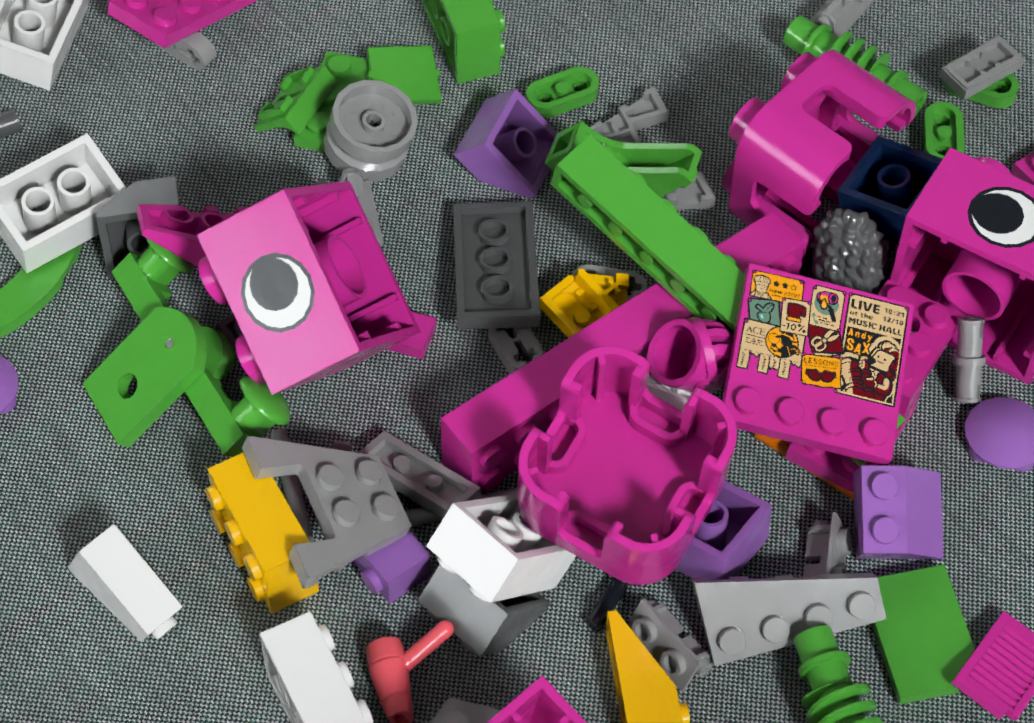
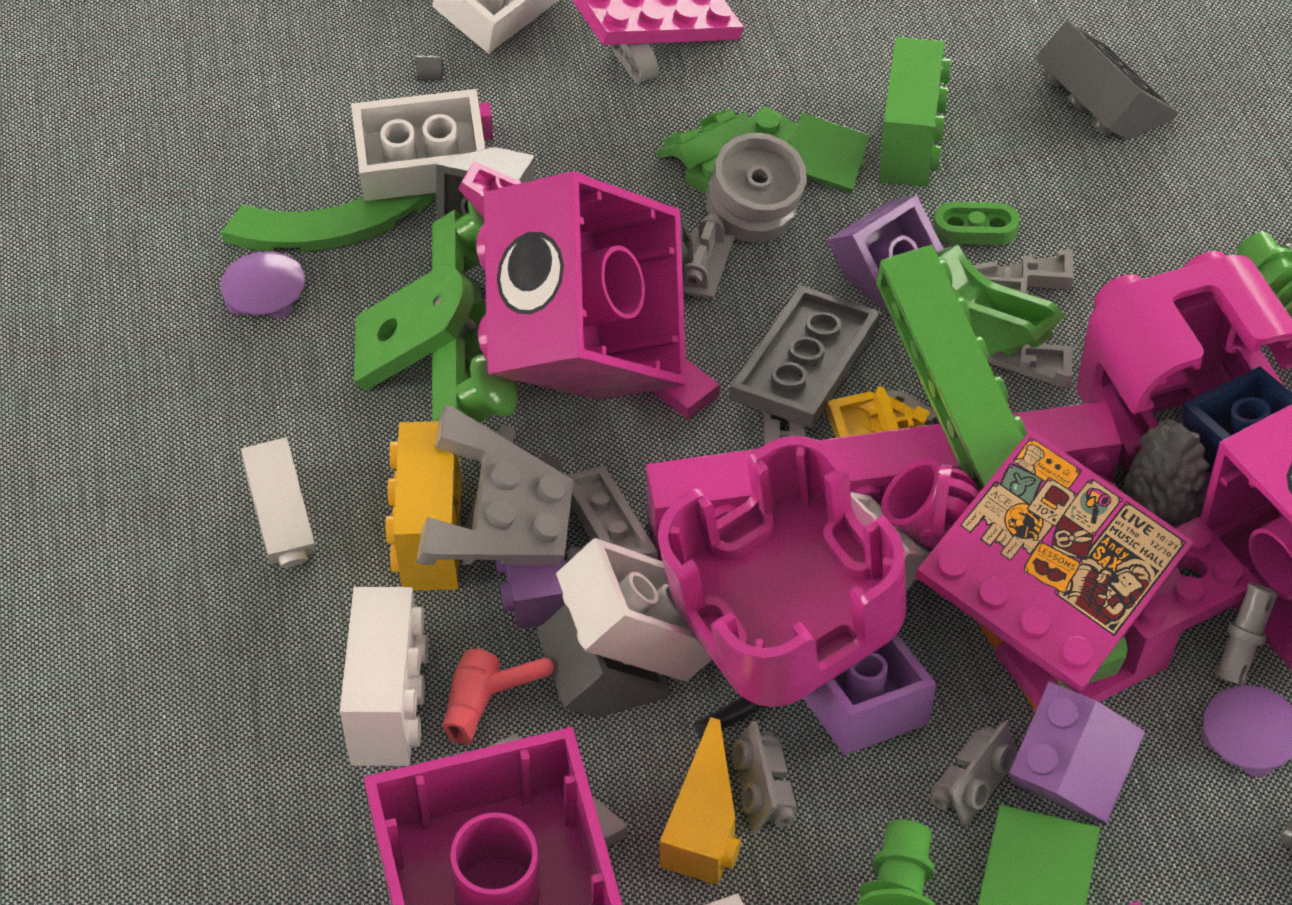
camera: 30 degrees right, 5 degrees down
light grey wing [691,573,887,666] -> none

